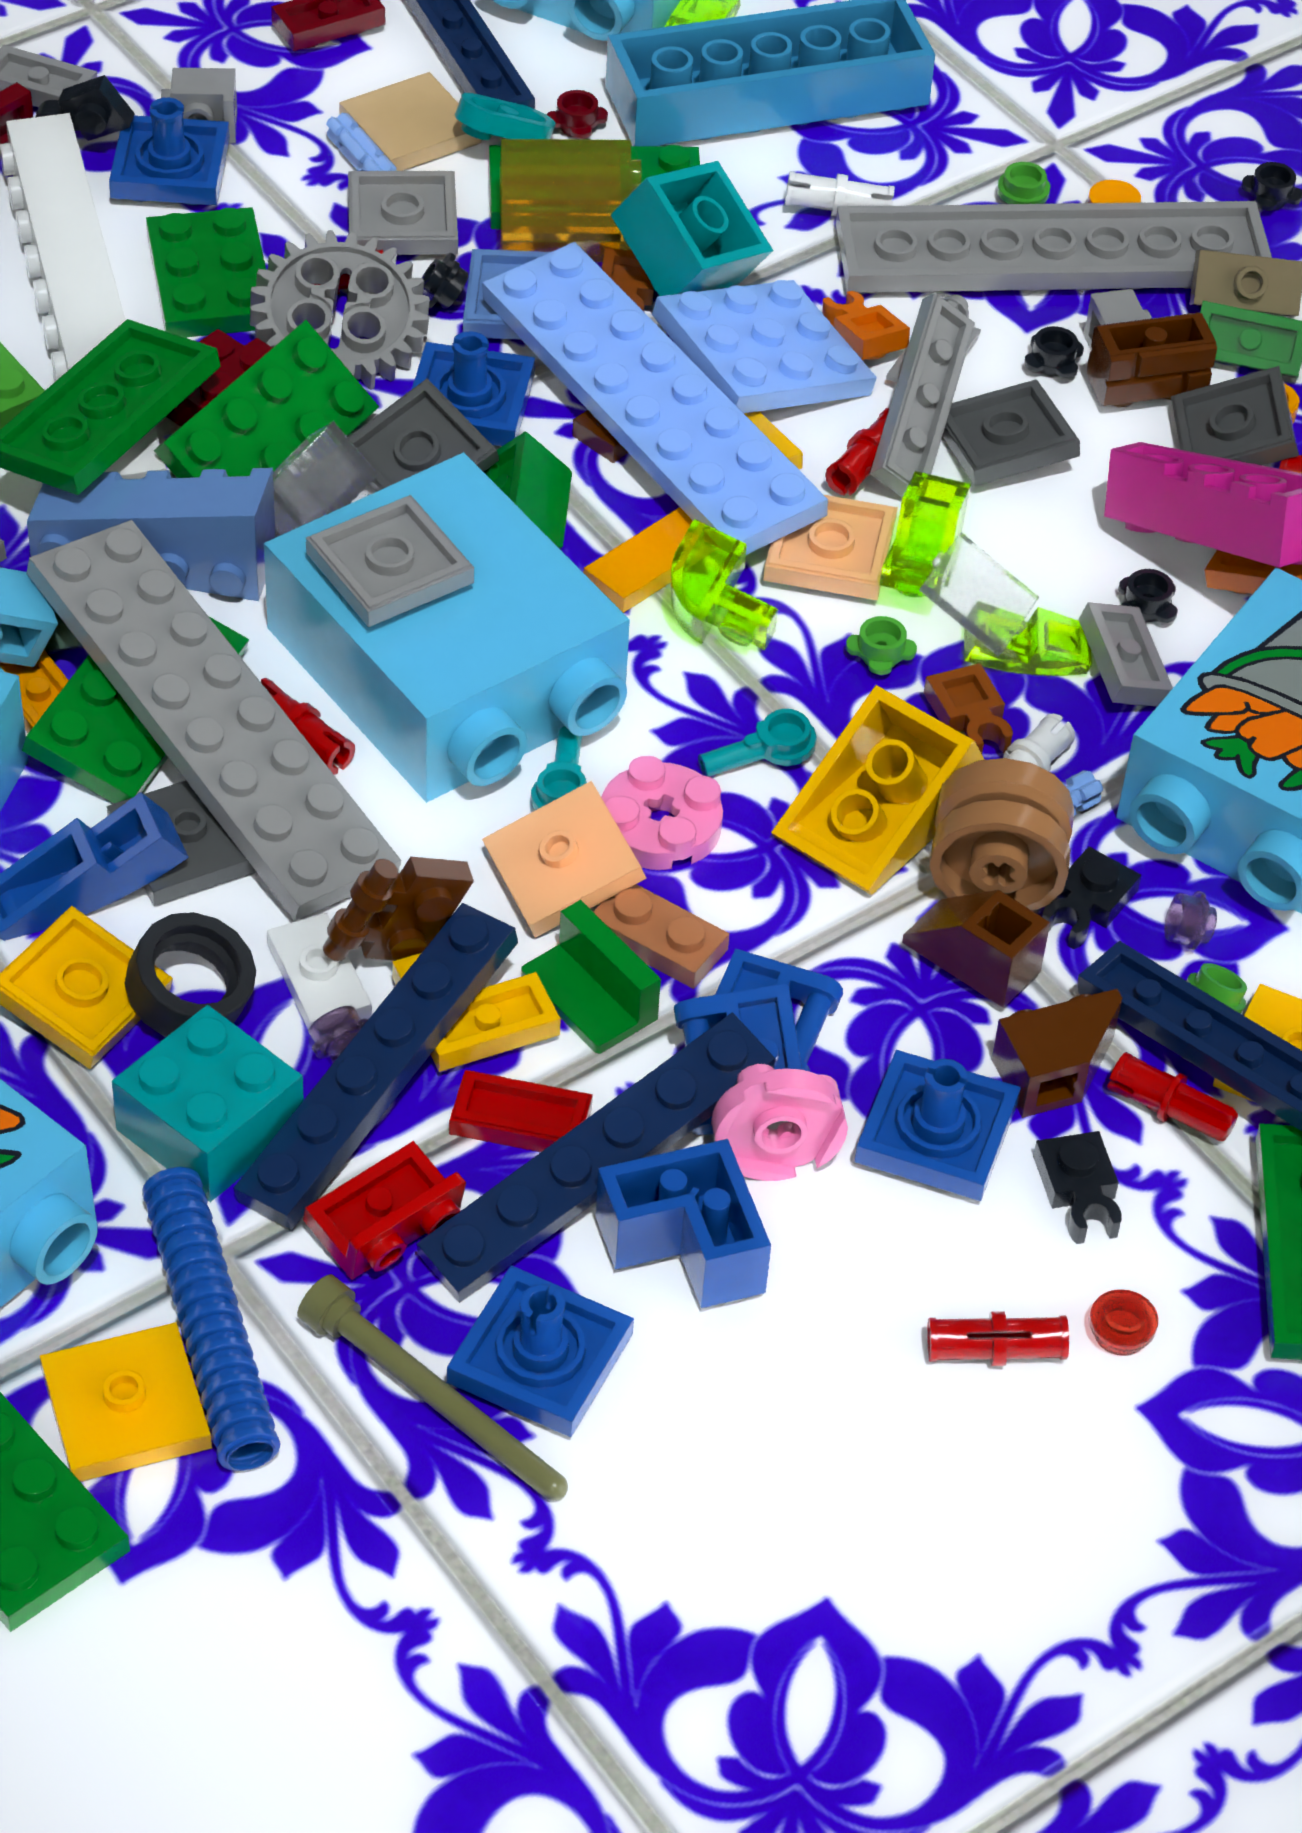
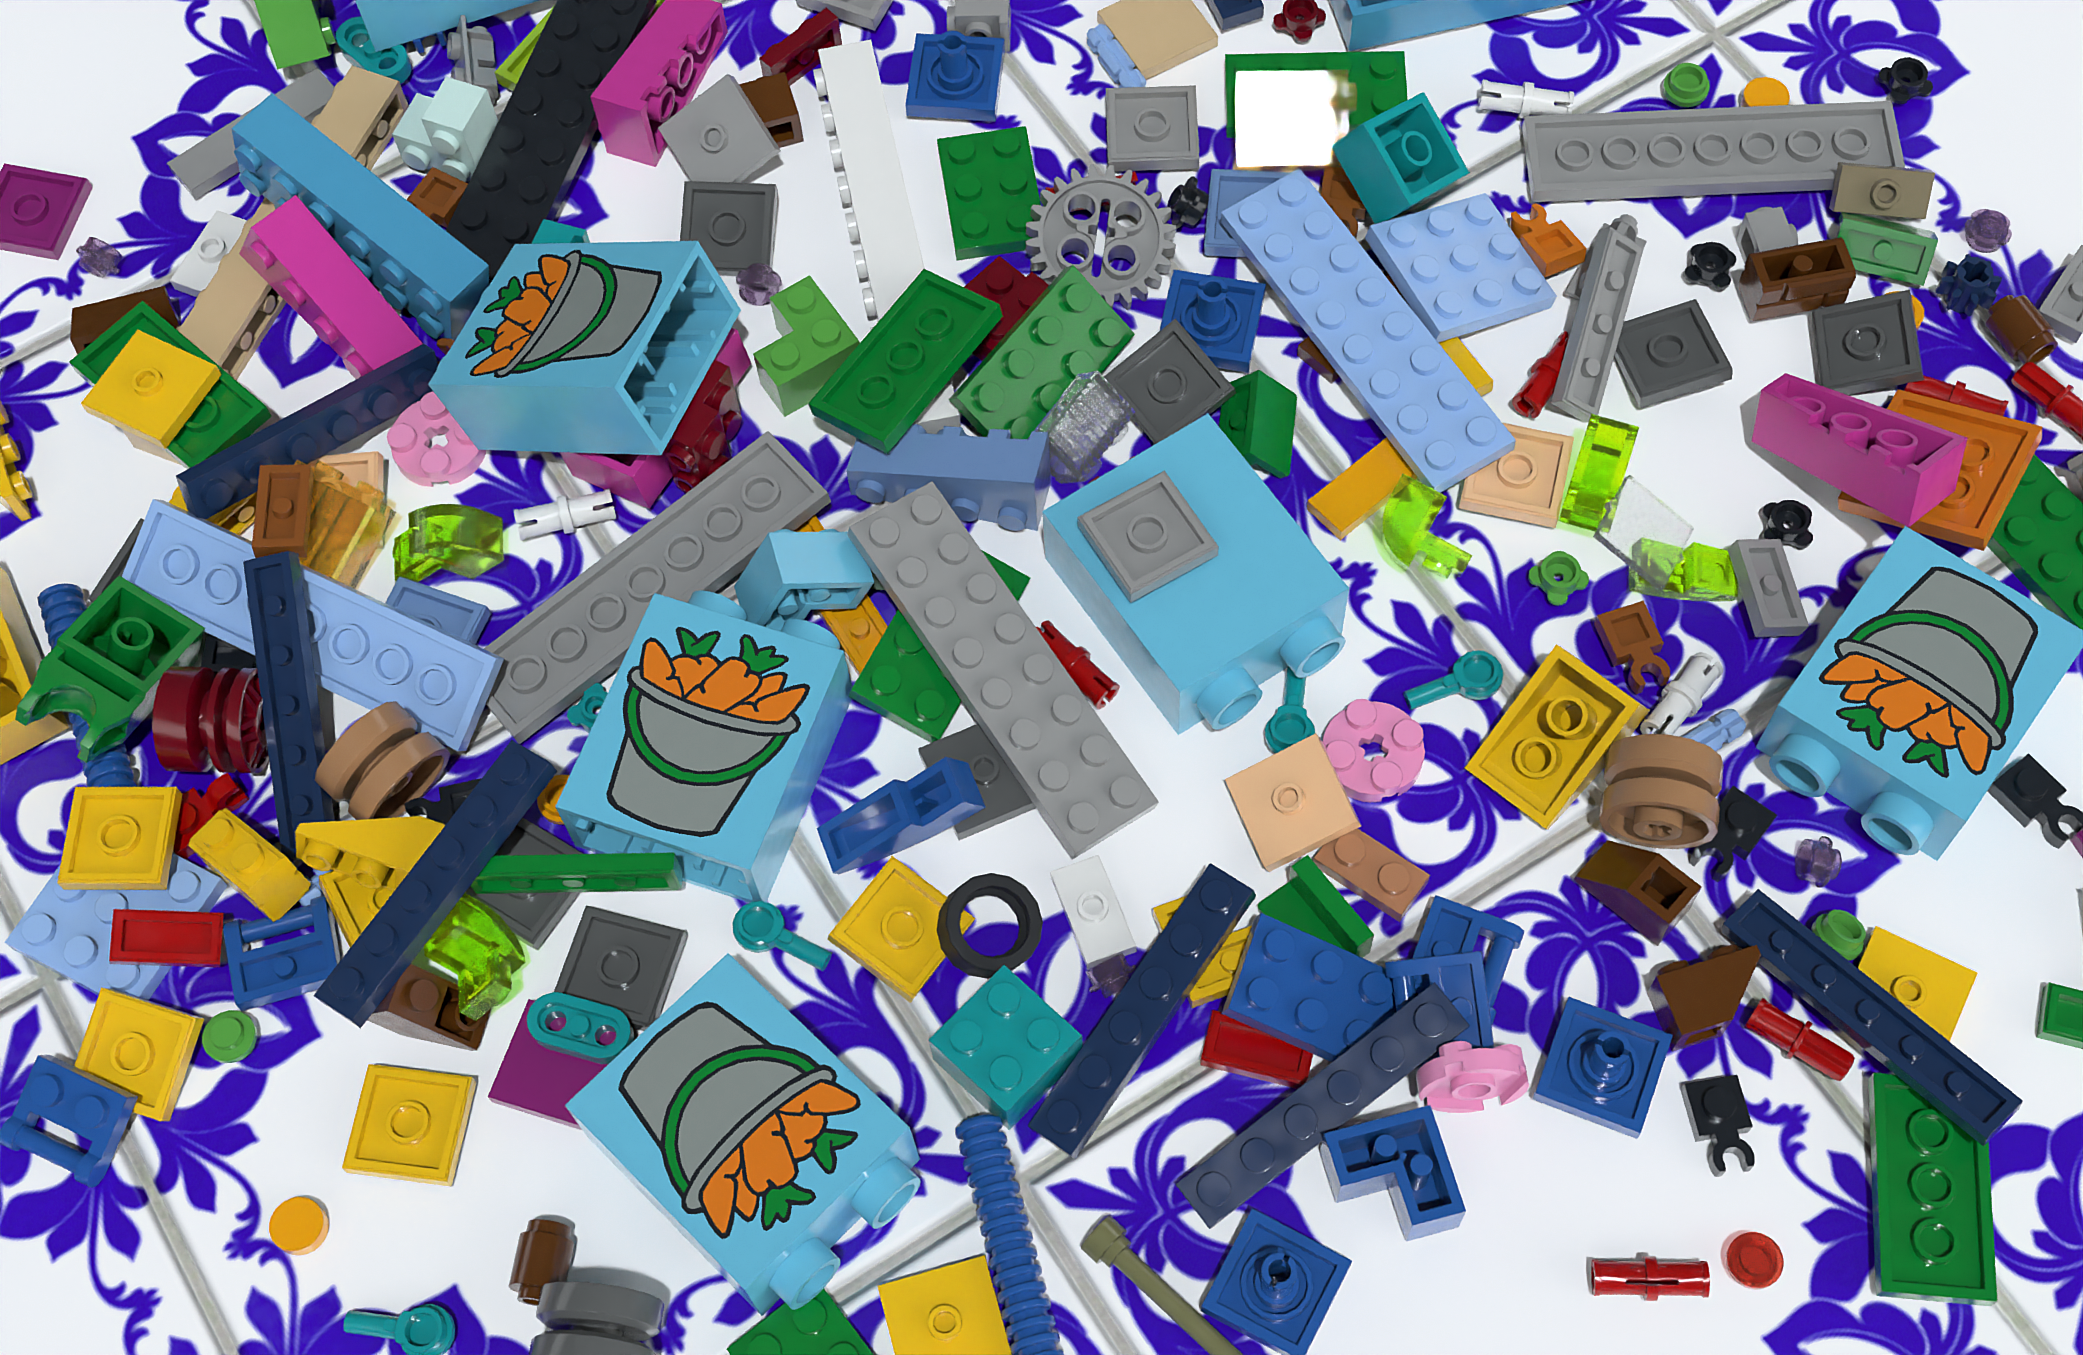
camera: 10 degrees right, 15 degrees up
black plate [35,75,135,141] -> none
red bracket [303,1140,466,1280] -> none
reddish brown plate [323,856,474,961] -> none
teal plate [454,93,556,146] -> none
none -> blue plate [1222,913,1396,1062]

